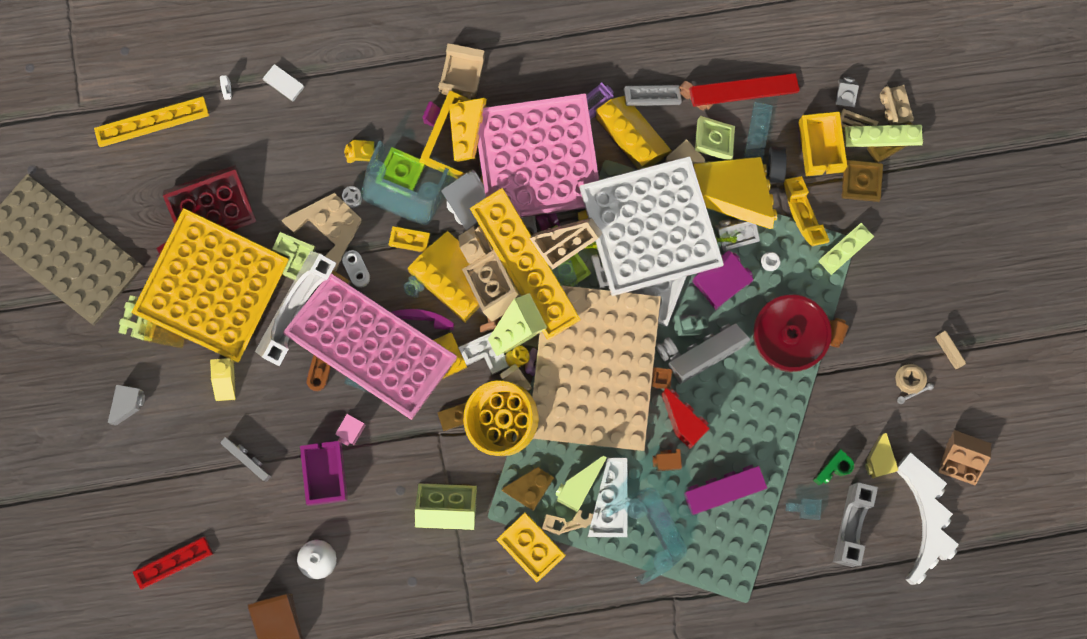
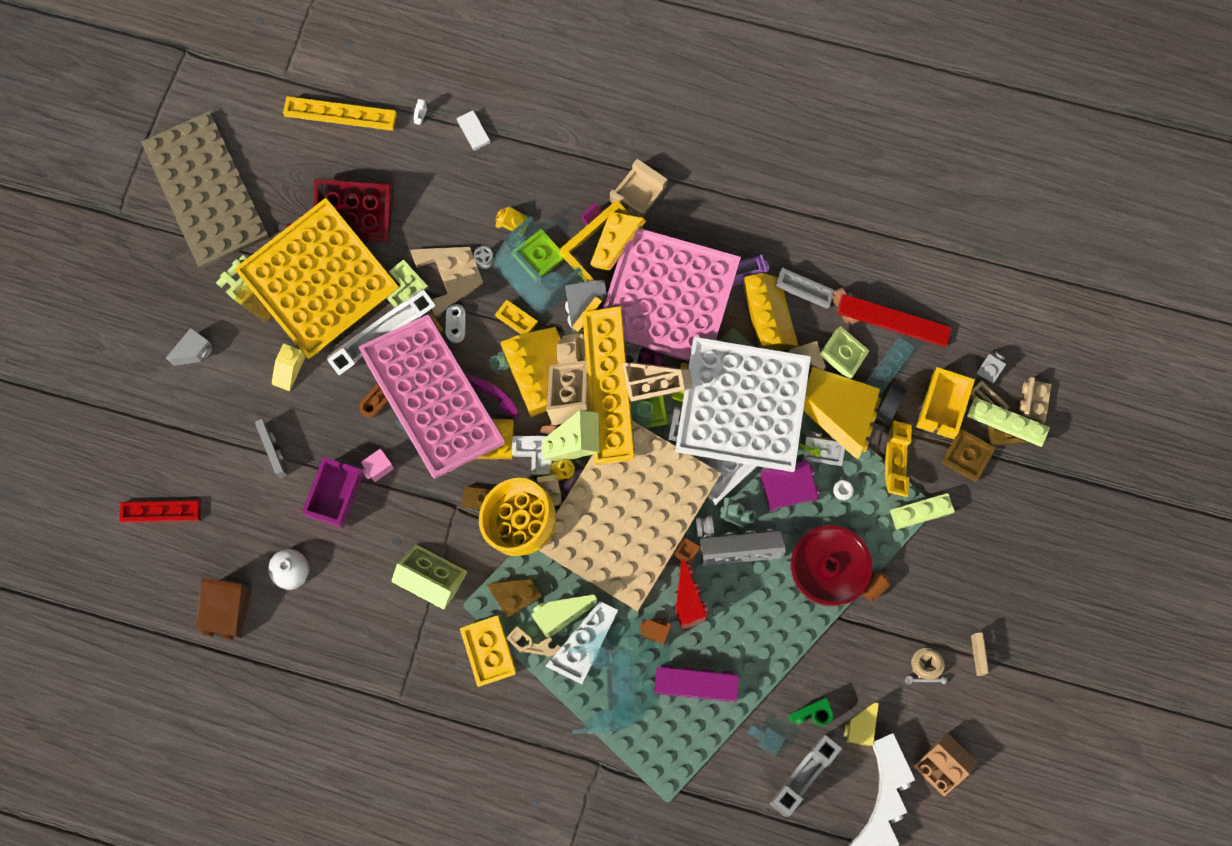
camera: 30 degrees right, 5 degrees down
none -> yellow tile [573,296,602,332]

